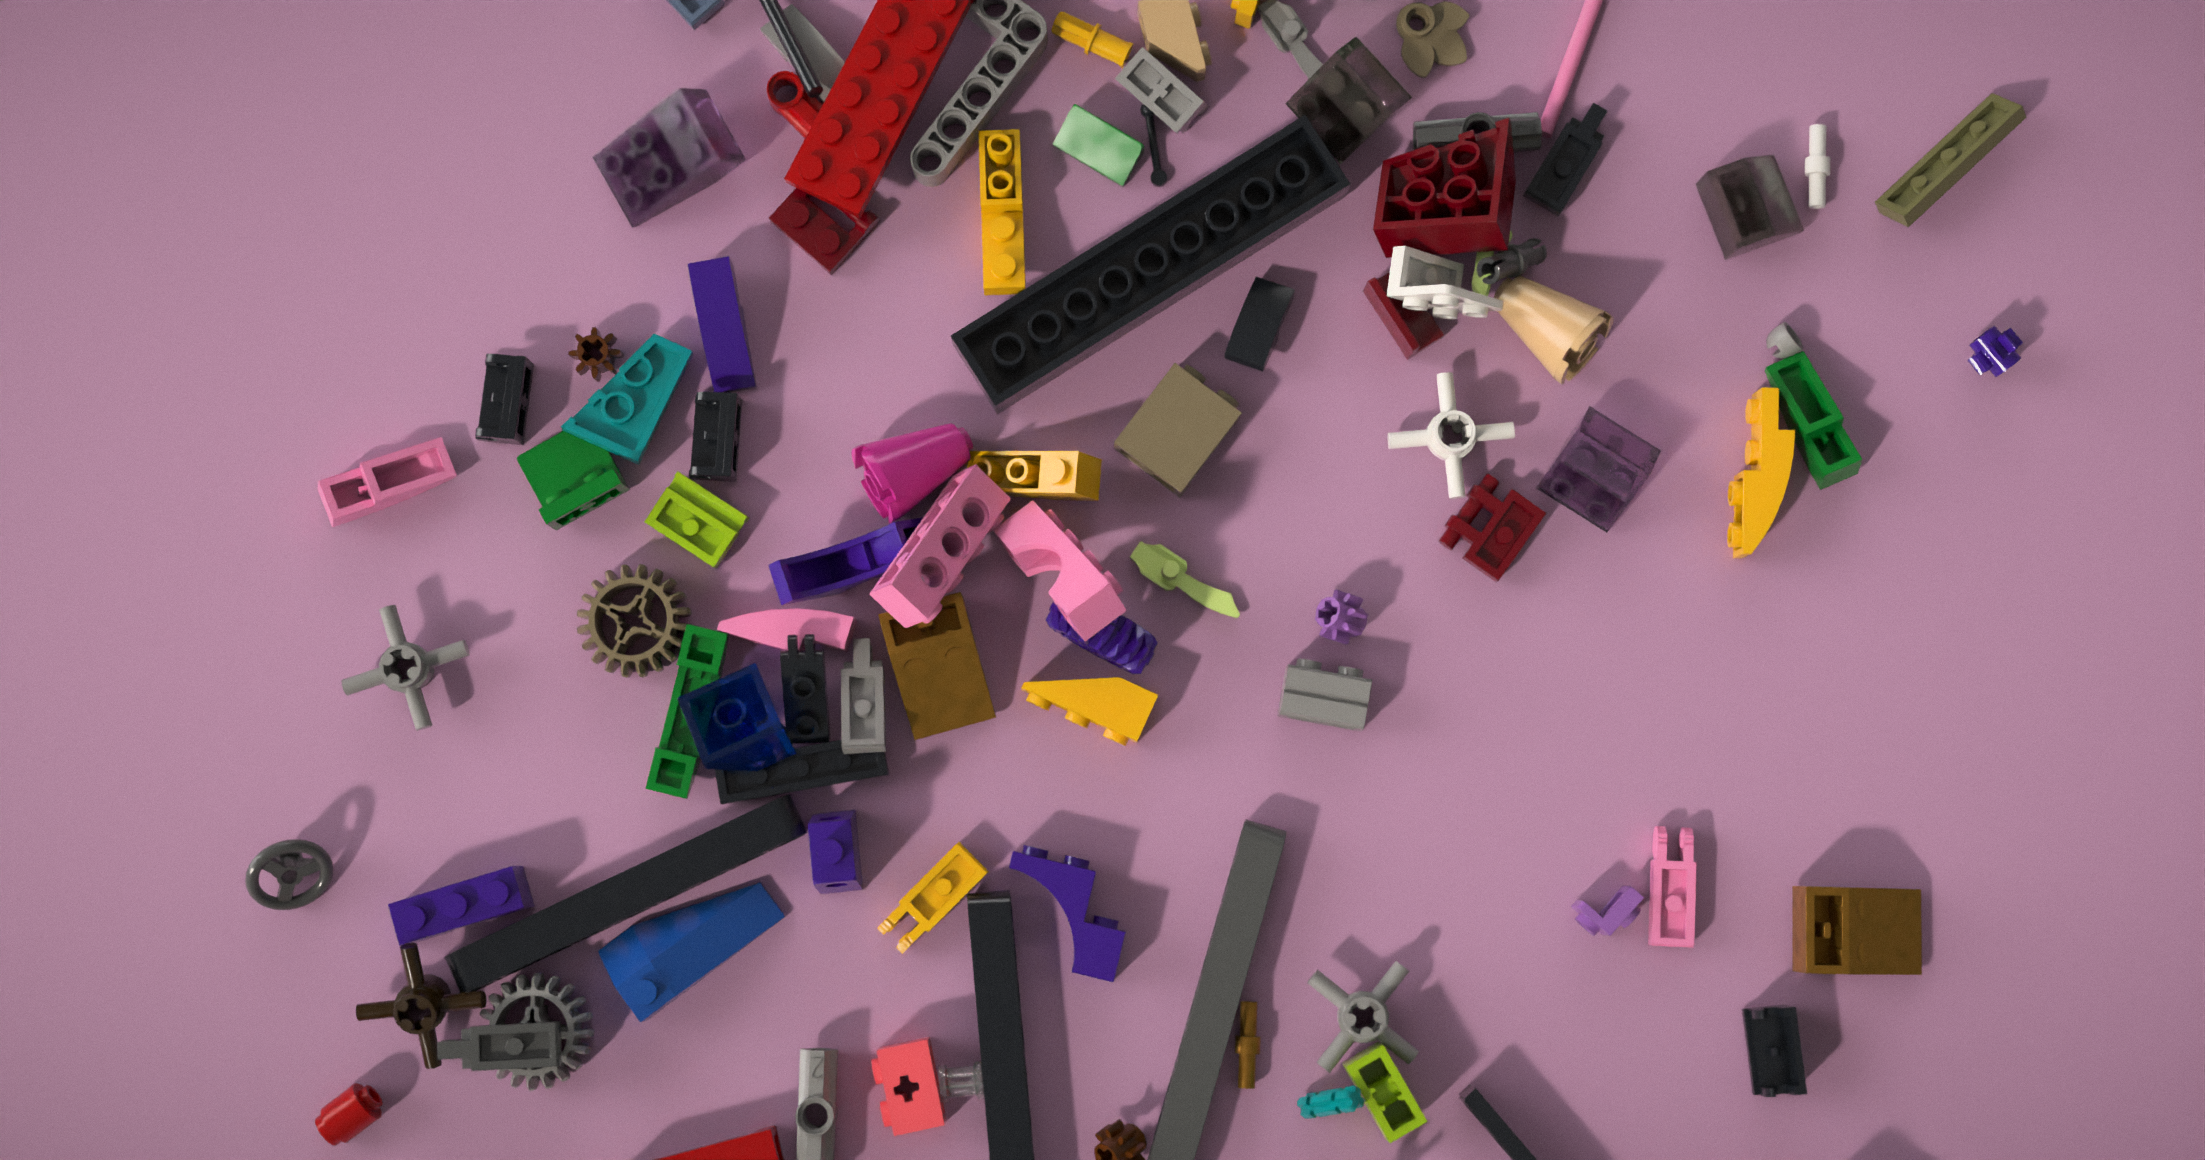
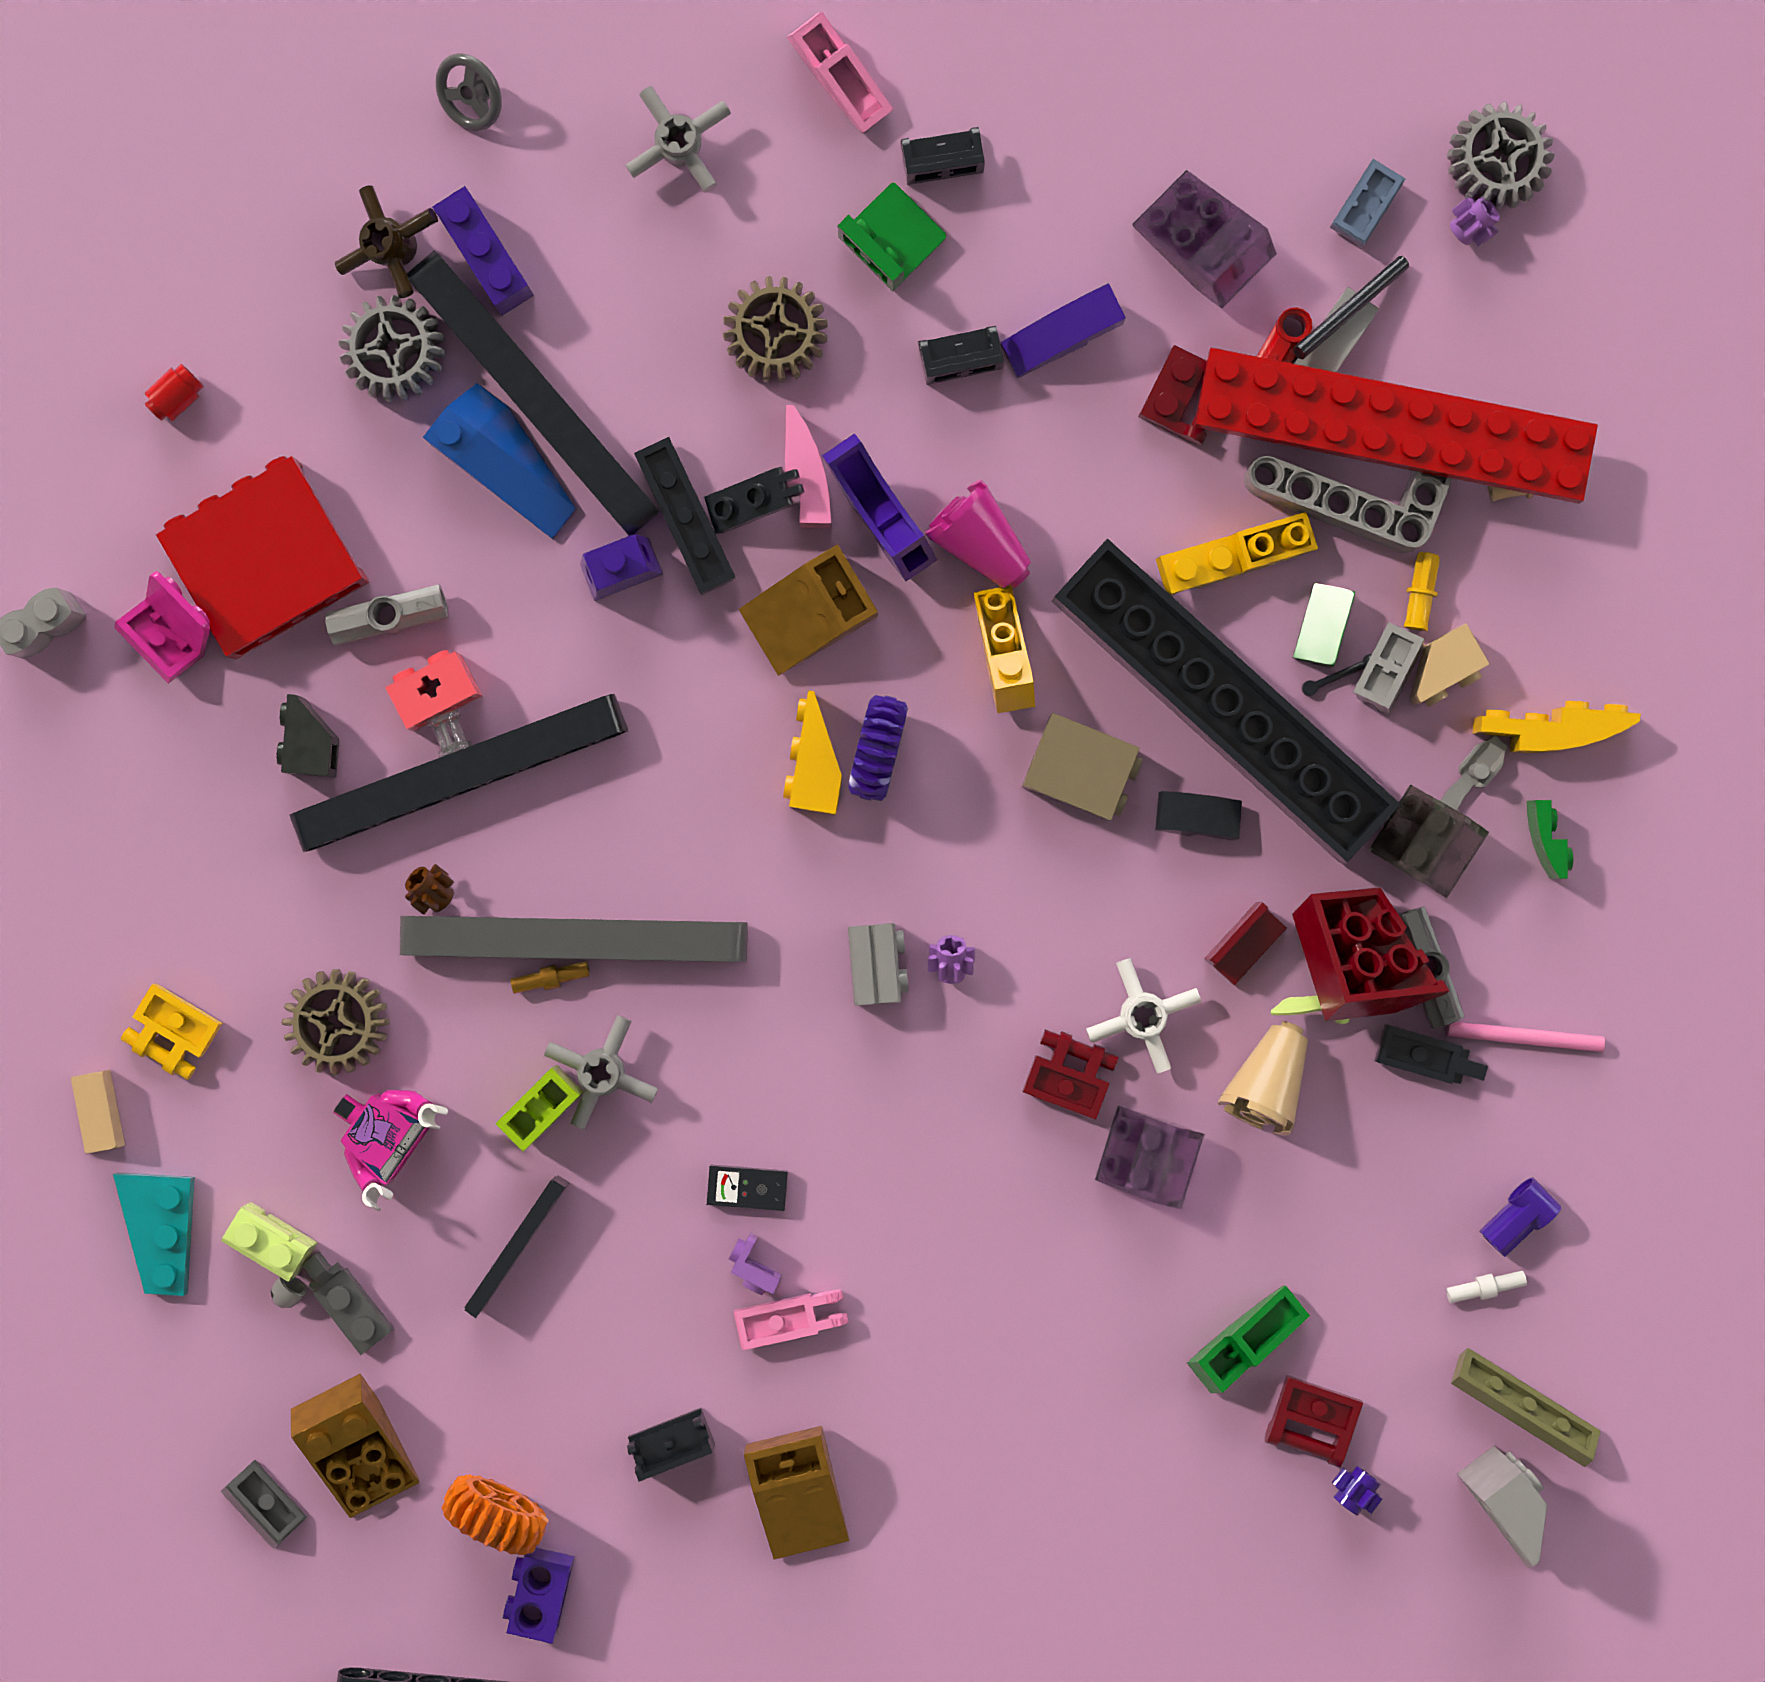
camera: 80 degrees right, 5 degrees up
red brick [315,1083,383,1146] -> none
dark grey hinge [437,1021,562,1071] -> none
teal wing [561,333,693,465] -> none
reddish brown gear [568,327,624,382] -> none
lime plate [644,471,750,569] -> none
green slope [645,624,729,799] -> none
clear blue slope [677,663,796,771] -> none
light grey hinge [841,638,886,754] -> none
bright pink brick [869,464,1011,628] -> none
yellow hinge [877,842,989,954] -> none
bright pink arch [993,500,1127,641] -> none
dark purple arch [1009,845,1126,983] -> none
yellowish green piece [1129,541,1240,618] -> none
teal axle [1297,1086,1365,1119] -> none
white bracket [1387,246,1503,319] -> none
dark tan plate [1396,1,1470,78] -> none
dark grey pin [1477,238,1547,284] -> none
clear smoke slope [1695,155,1804,260] -> none
yellow slope [1727,387,1795,559] -> none
light grey hinge [1766,322,1803,359] -> none
none -> tile [706,1164,788,1211]
none -> dark red plate [1264,1375,1363,1468]
none -> light grey wedge [1457,1446,1547,1567]
none -> dark purple piece [1479,1177,1561,1257]

